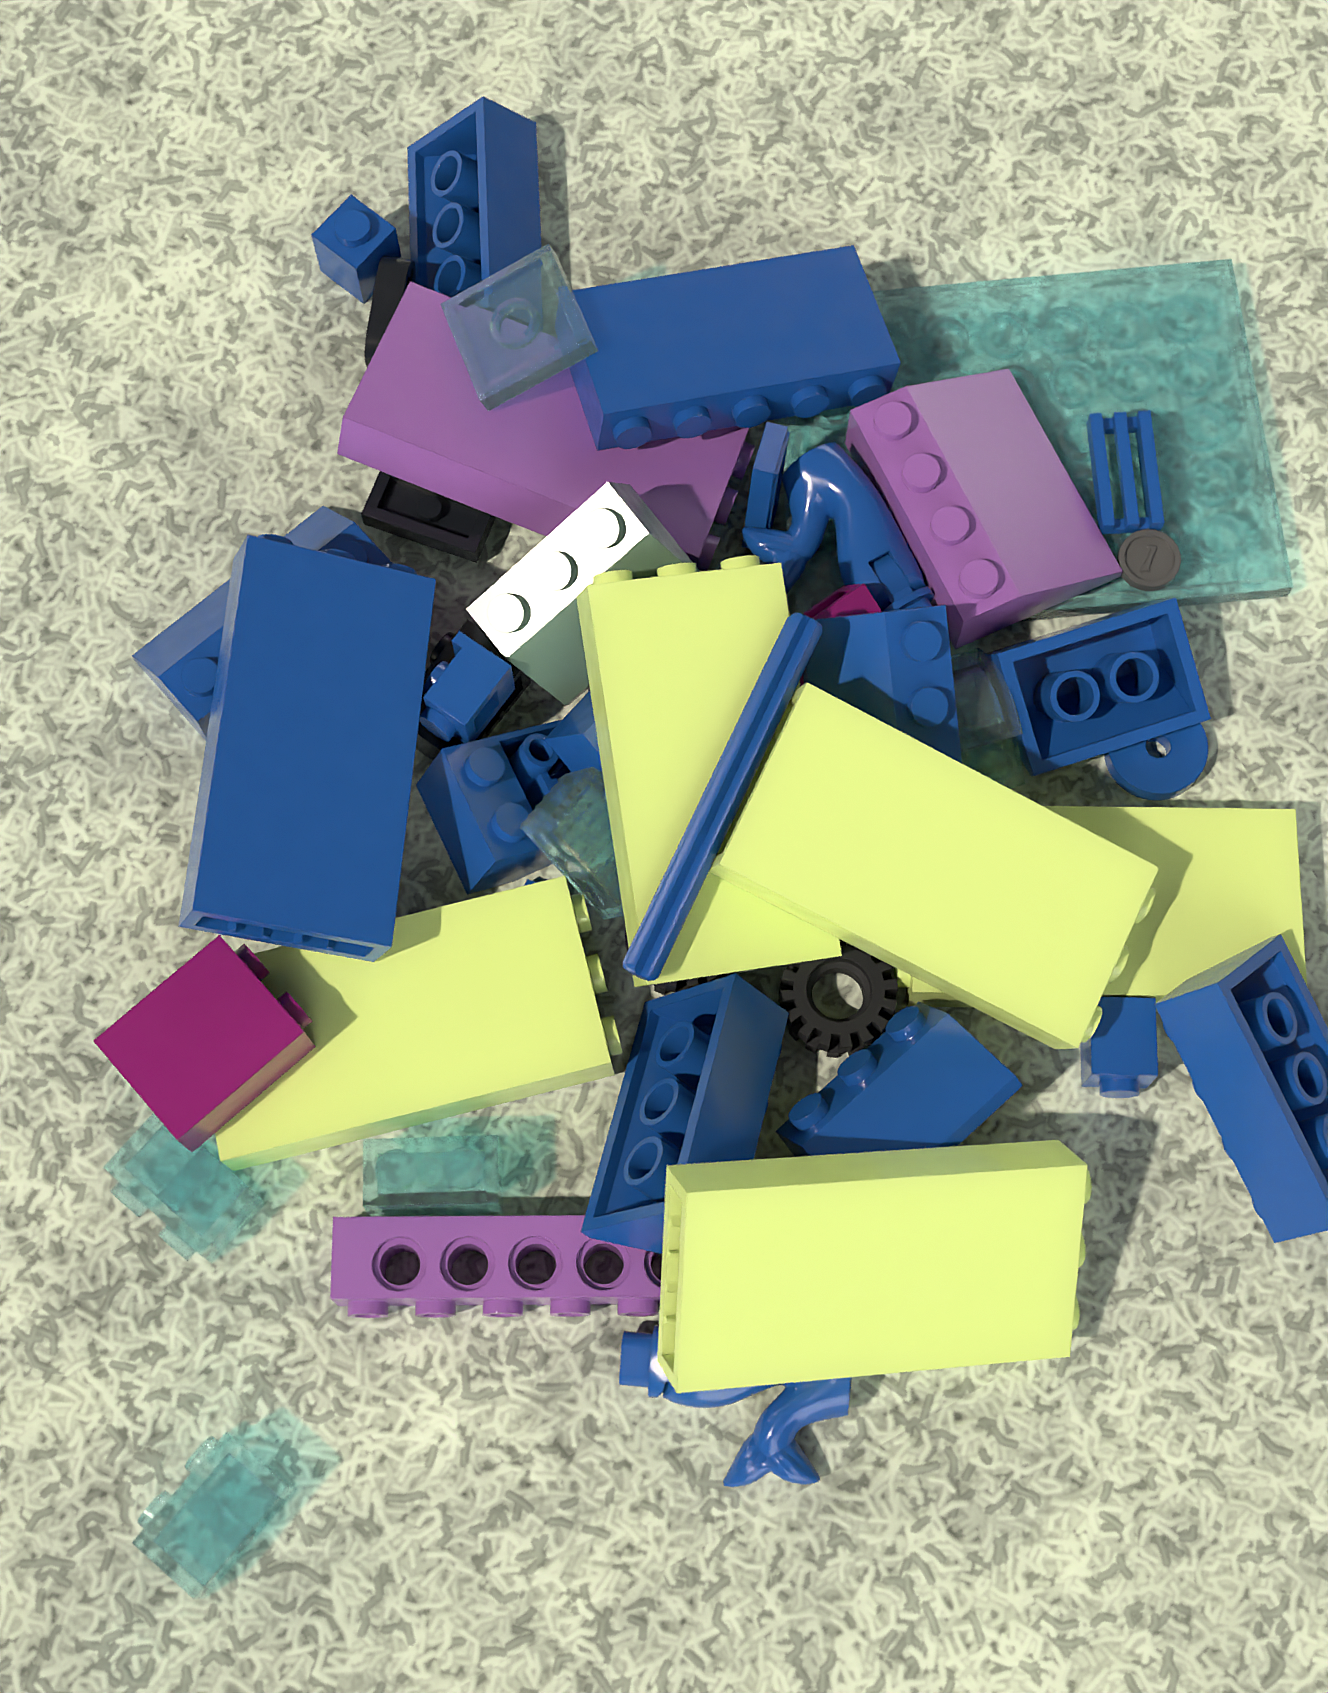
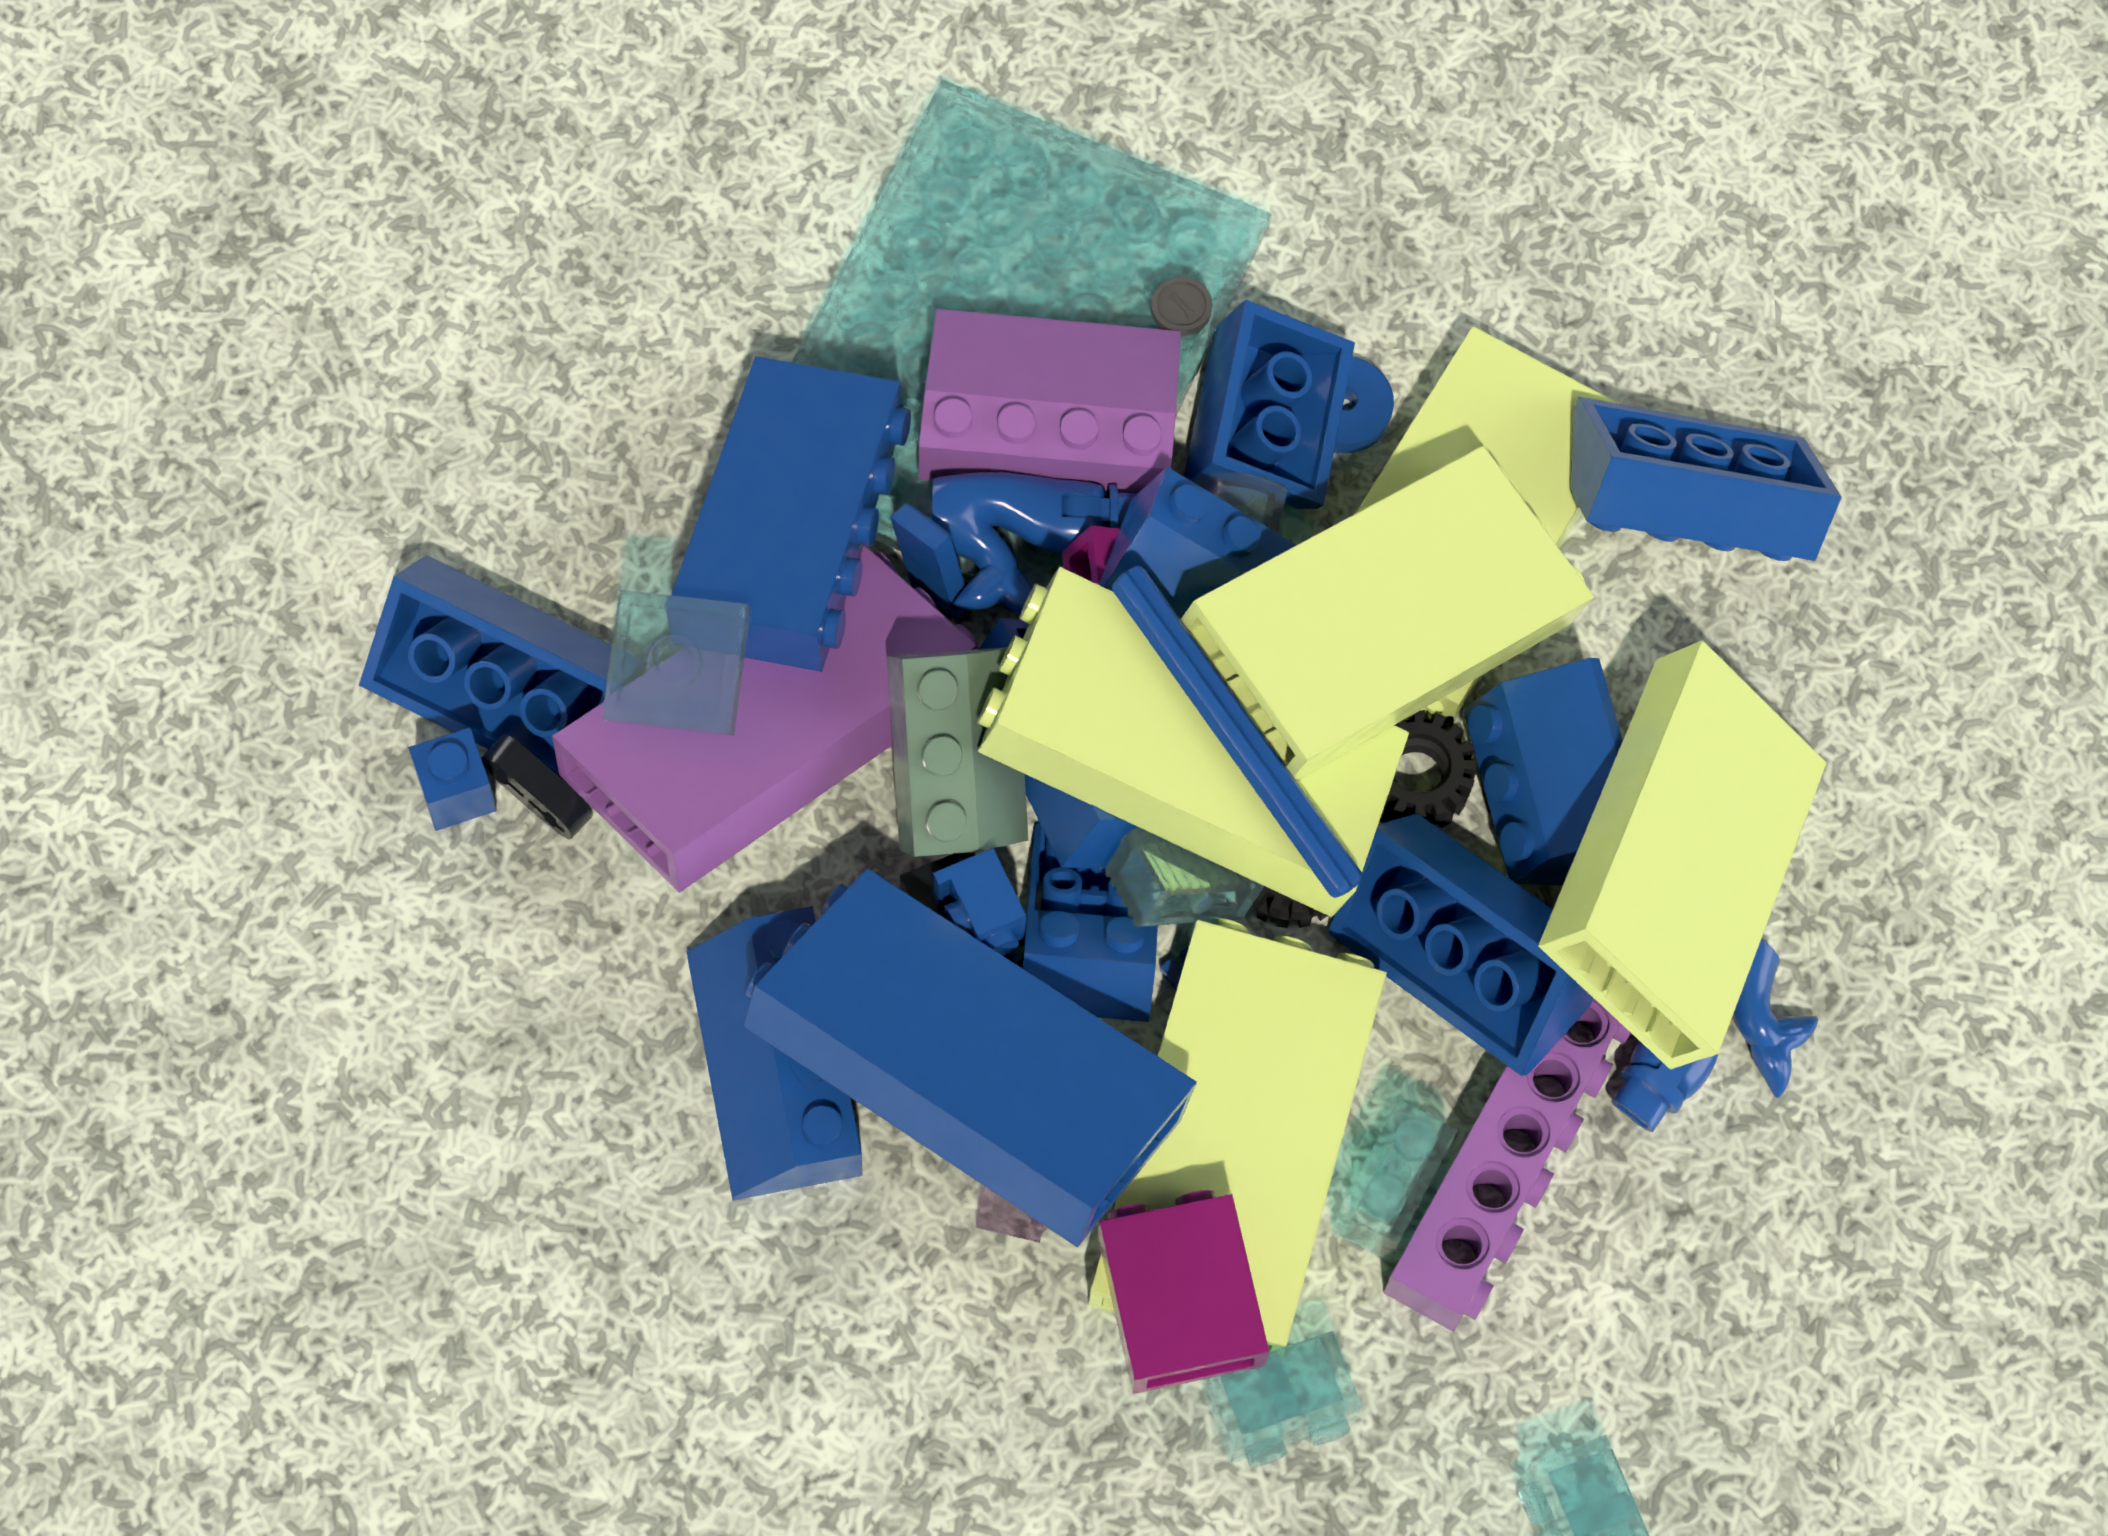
camera: 65 degrees left, 5 degrees down
black plate [361,471,496,563] -> none
blue brick [1080,997,1158,1098] -> none
blue tile [1086,410,1165,535] -> none

